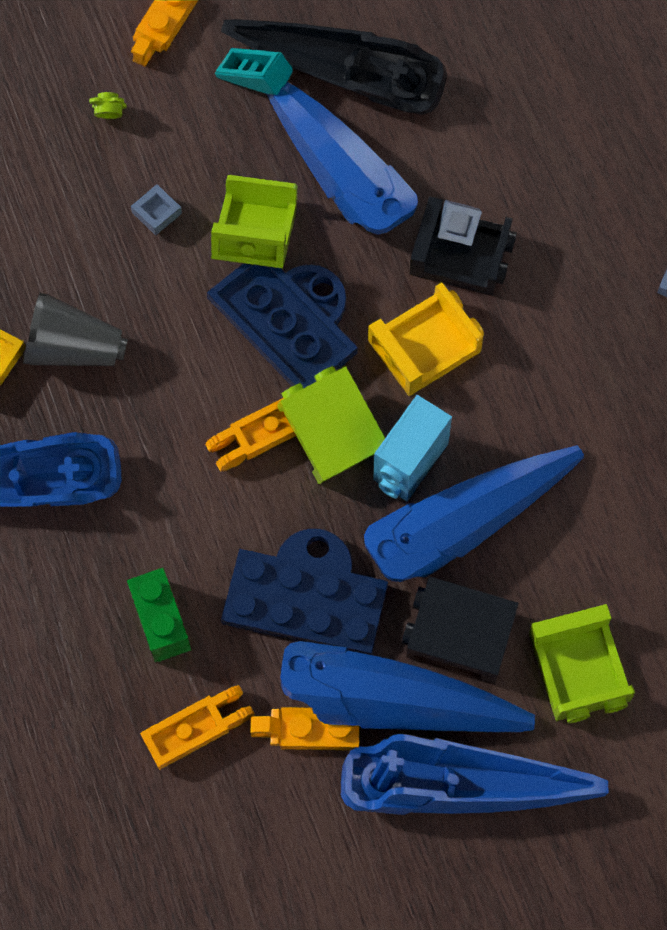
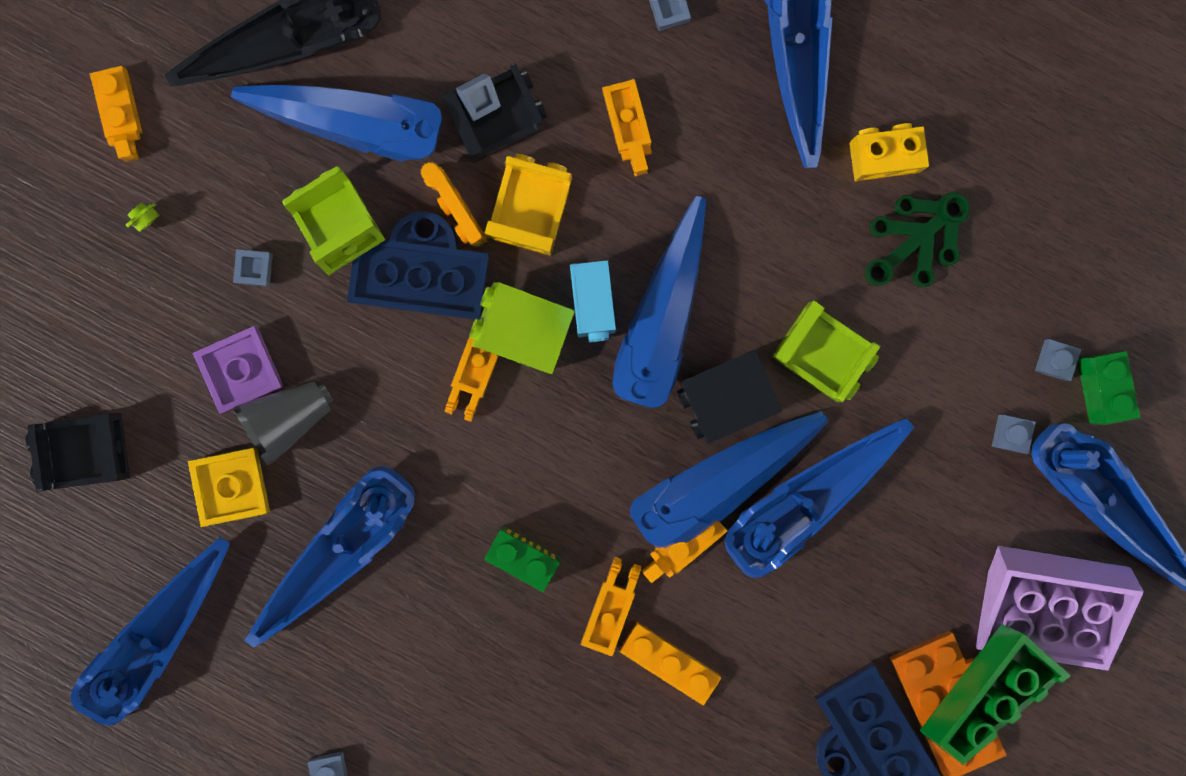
camera: 40 degrees left, 20 degrees up
teal slope [215,48,293,95] -> none
dark blue plate [221,529,388,655] -> none
none -> medium lavender plate [193,326,284,414]
none -> light orange hinge [420,162,487,248]
none -> light orange hinge [602,79,652,177]
none -> light orange plate [619,622,721,706]

